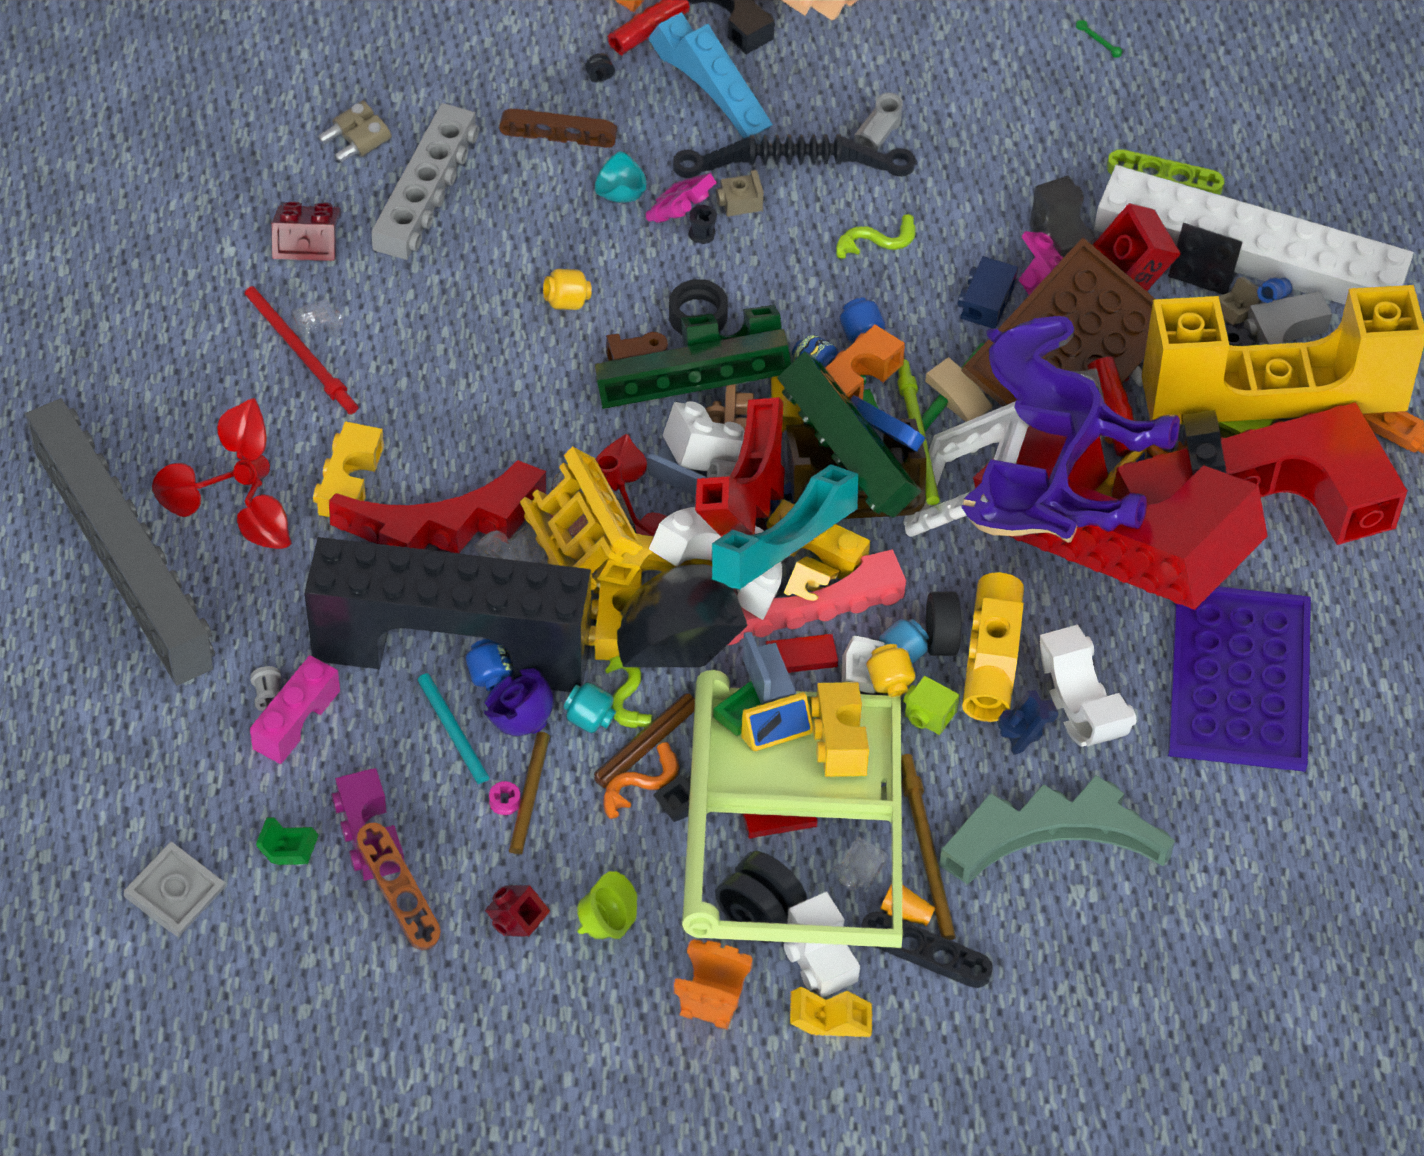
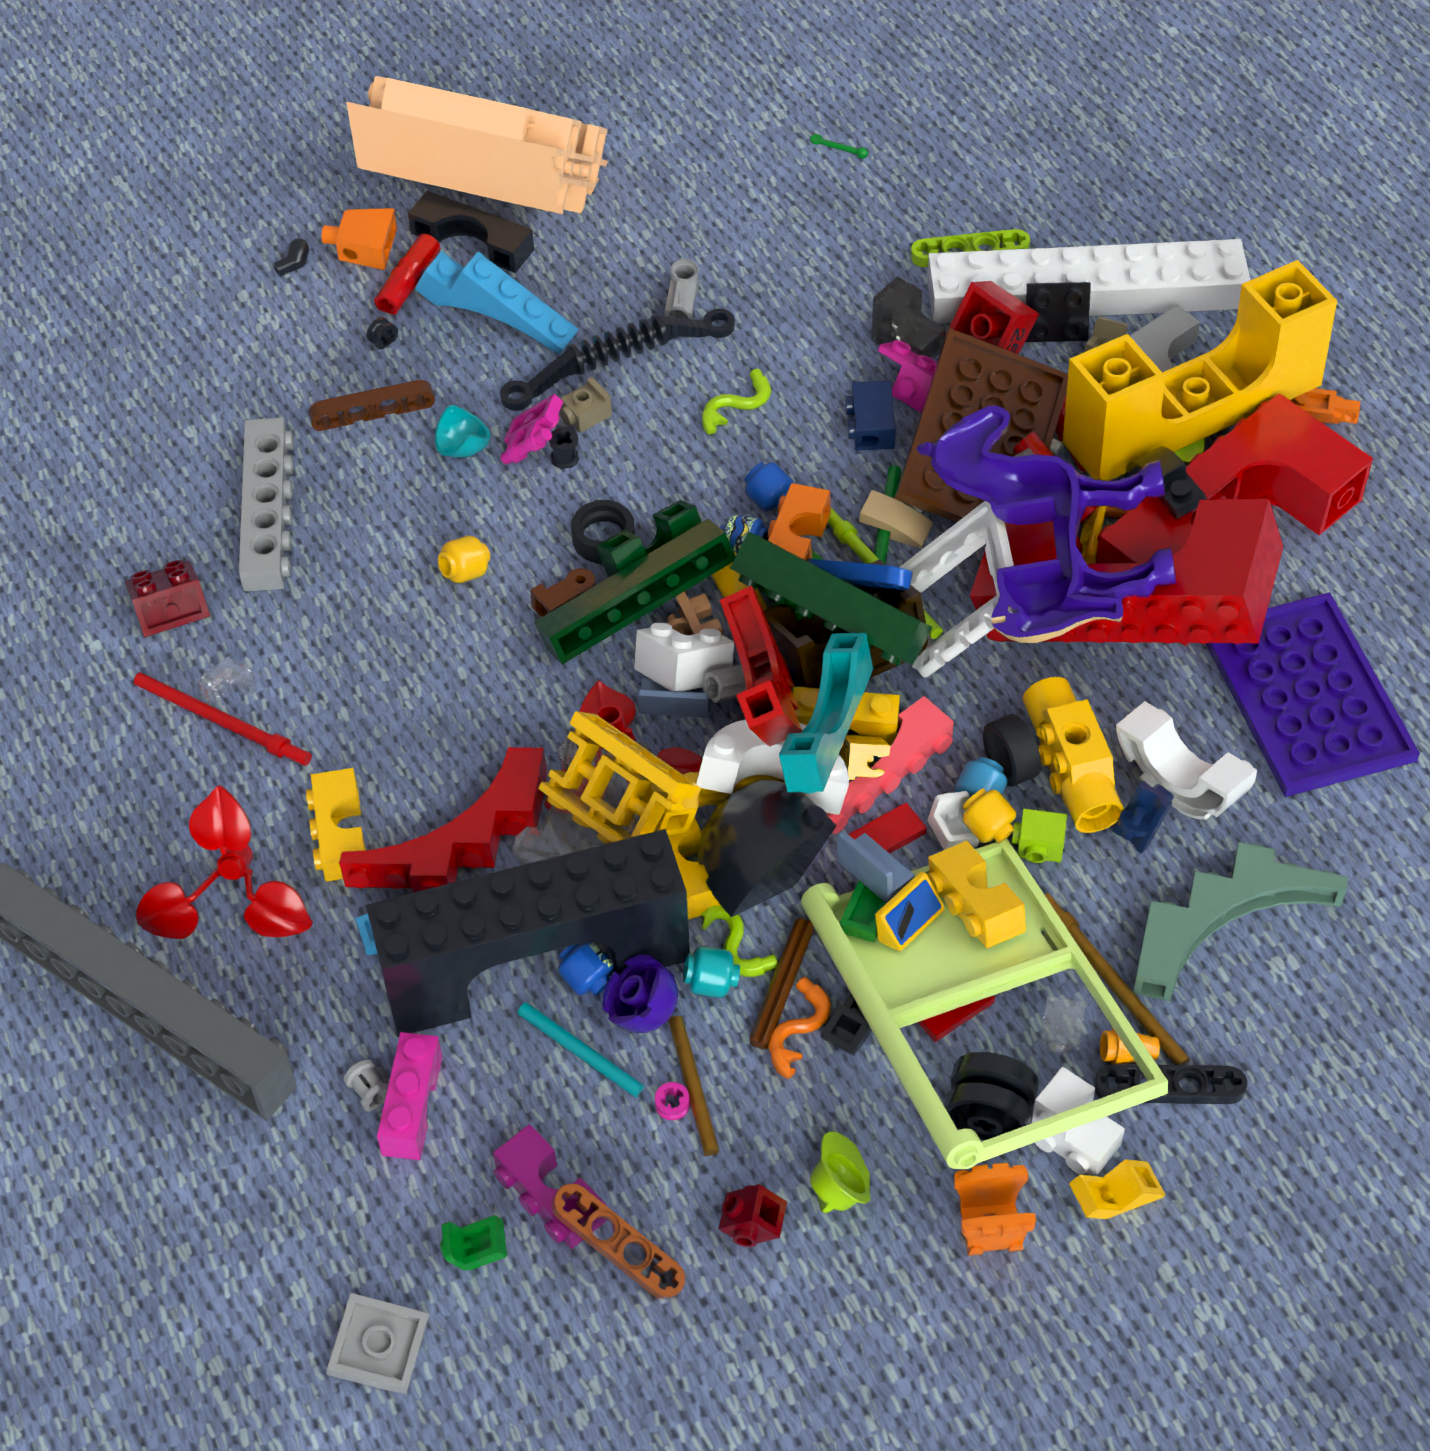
camera: 20 degrees left, 0 degrees up
dark tan piece [318,100,392,163] -> none
blue pin [1257,277,1293,303] -> none

